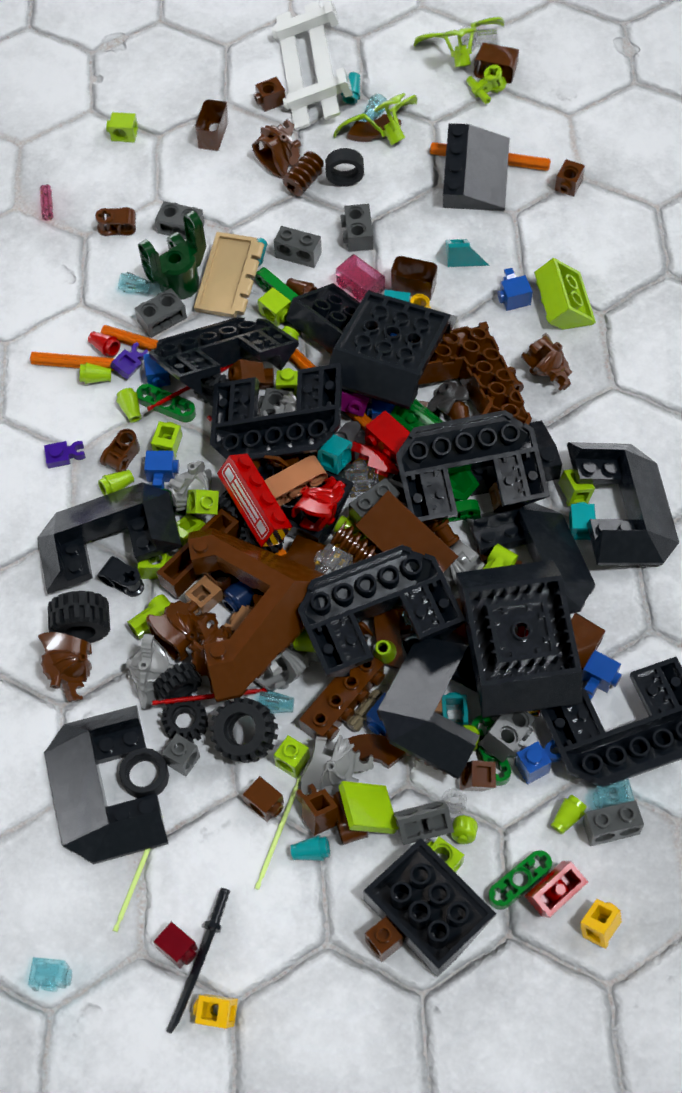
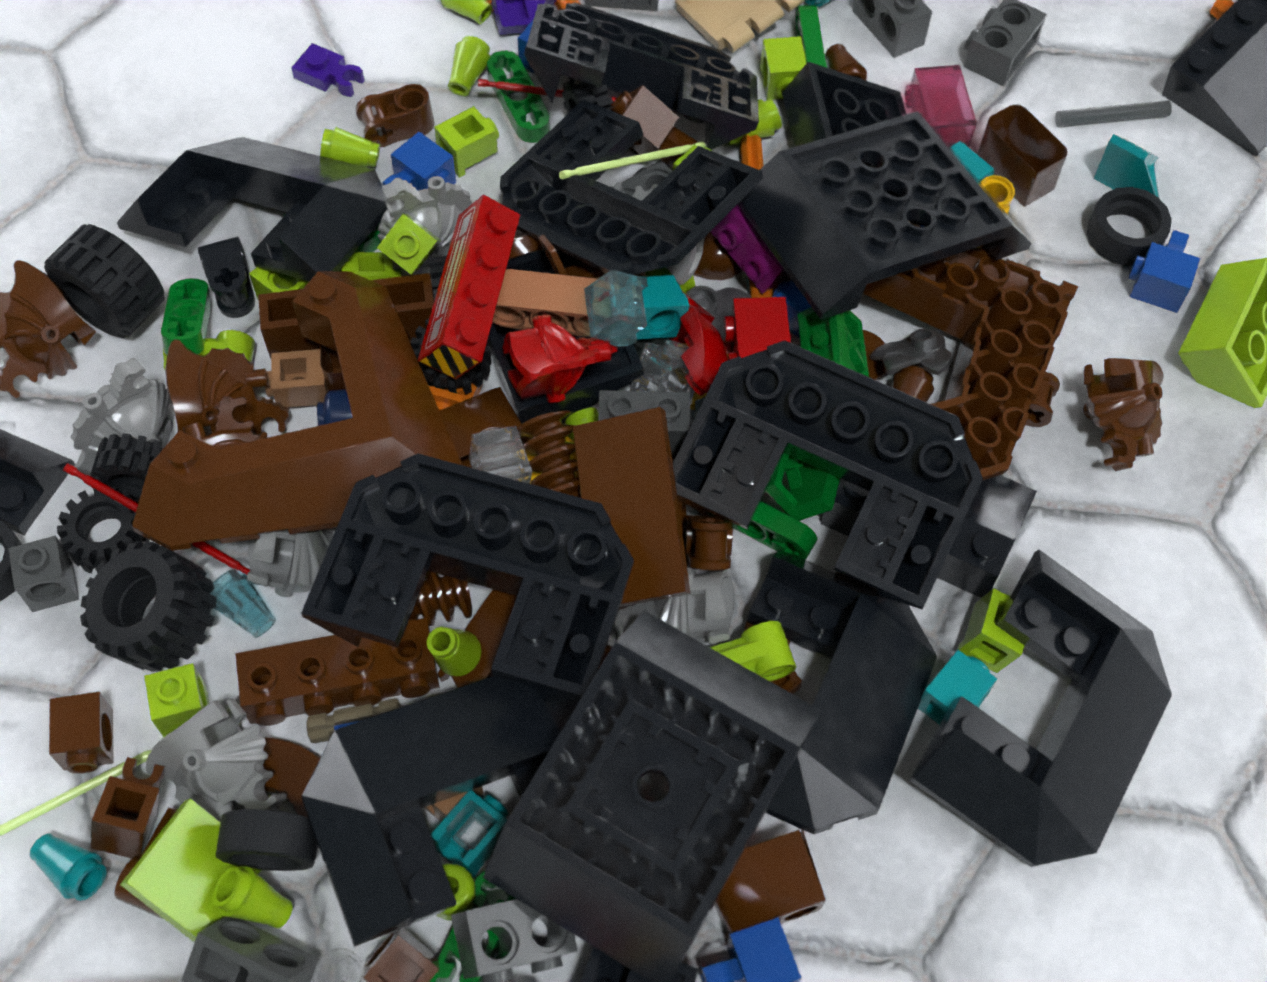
camera: 35 degrees right, 0 degrees up
none -> green beam [161,278,211,355]
none -> lime cone [212,866,293,929]
none -> black tyre [215,809,317,871]
none -> yellowish green piece [559,141,706,179]
none -> clear light blue brick [584,270,648,347]
none -> dark grey bar [1055,100,1172,127]
none -> black tyre [1087,187,1172,266]

